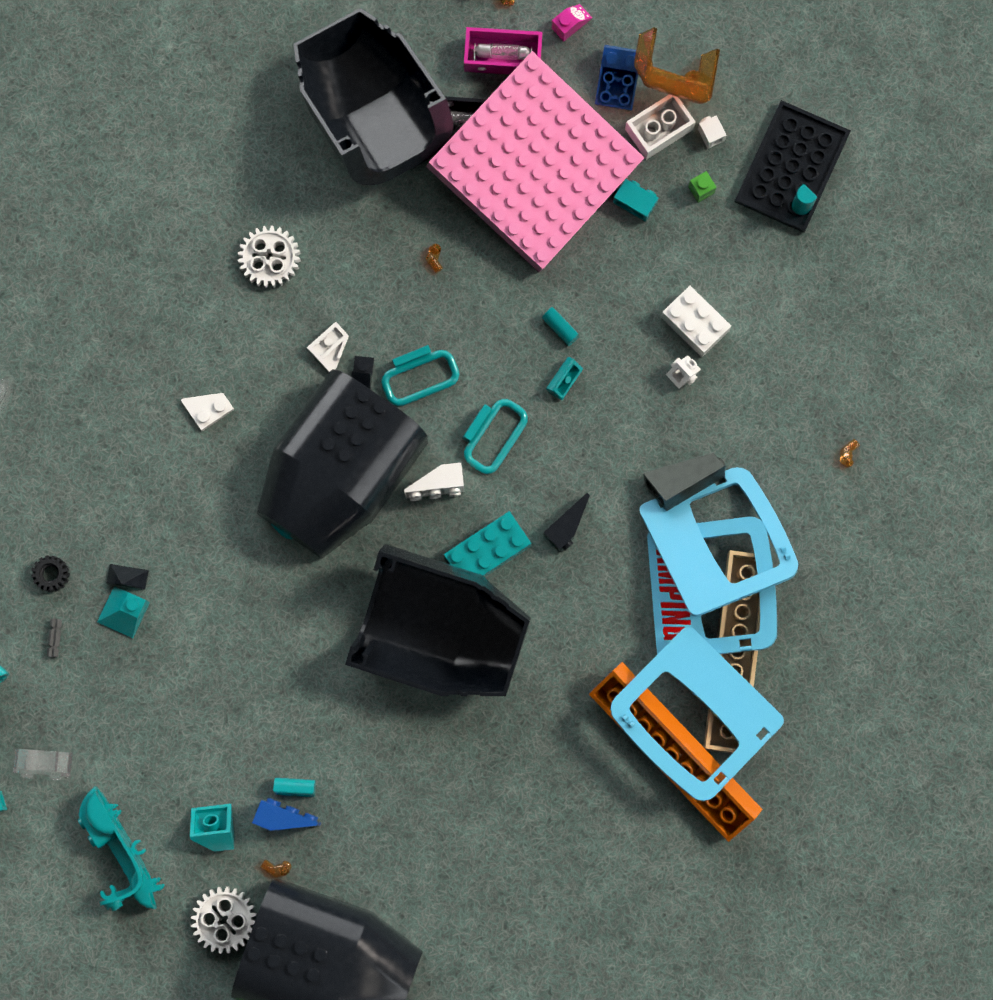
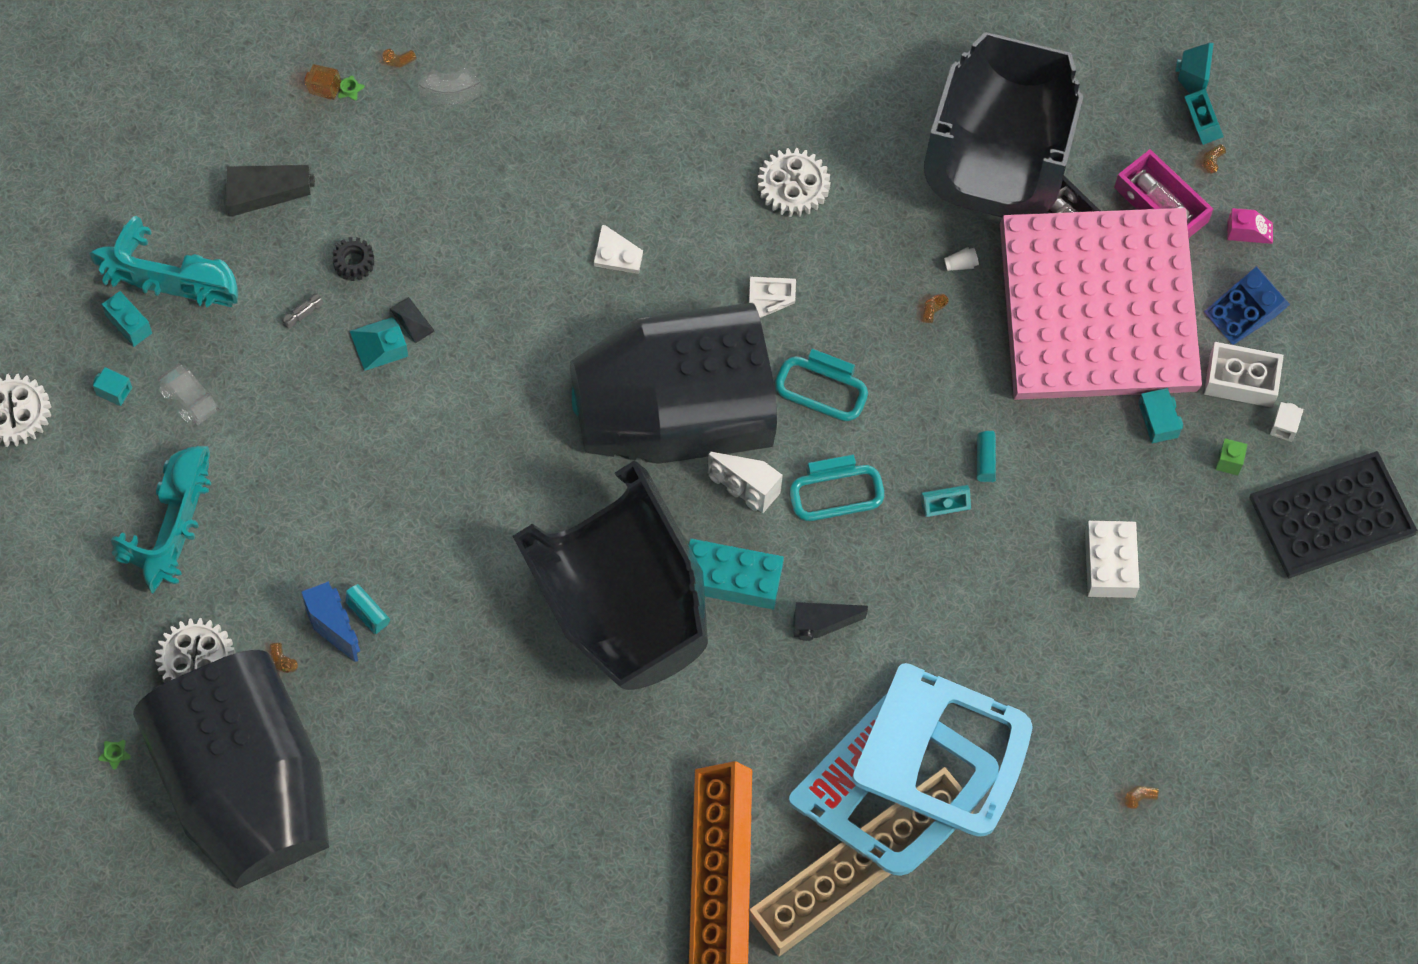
camera: 40 degrees right, 15 degrees down
teal slope [190,804,235,852] -> none
black slope [351,356,374,390] -> none
medium azure door [610,627,784,801] -> none
clear orange windscreen [634,27,720,104] -> none
pearl dark grey slope [644,453,726,511] -> none
white brick [666,356,701,389] -> none
teal brick [792,184,817,215] -> none
none -> white cone [944,247,979,271]

